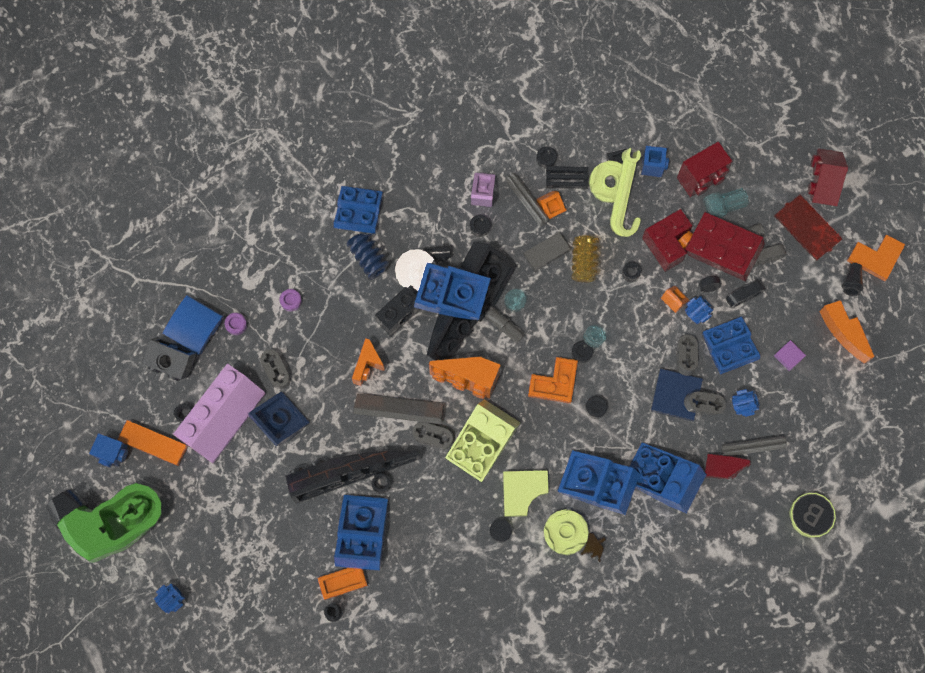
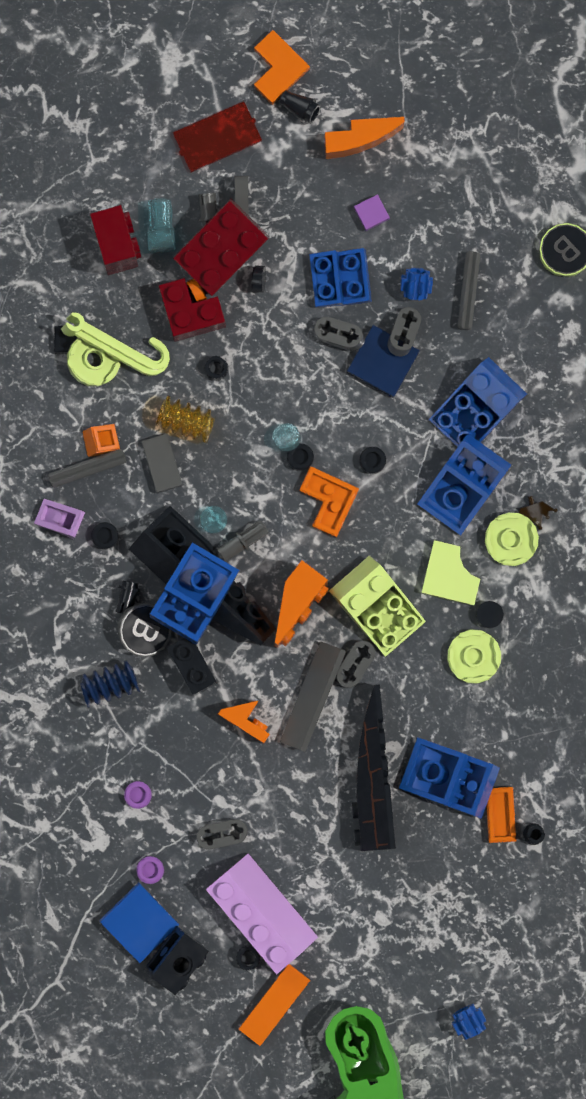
camera: 80 degrees left, 10 degrees up
blue brick [89,433,128,468] -> none
dark blue slope [248,391,310,447] -> none
blue slope [334,186,383,234] -> none
black axle [371,473,391,494] -> none
black tile [536,146,557,168] -> none
black tile [546,166,588,189] -> none
blue brick [641,146,669,177] -> none
orange slope [661,286,689,313] -> none
blue gear [685,296,714,324] -> none
dark red slope [705,454,751,479] -> none
black beam [726,280,766,308] -> none
dark red brick [808,148,848,206] -> none
none -> yellowish green tile [447,630,501,684]

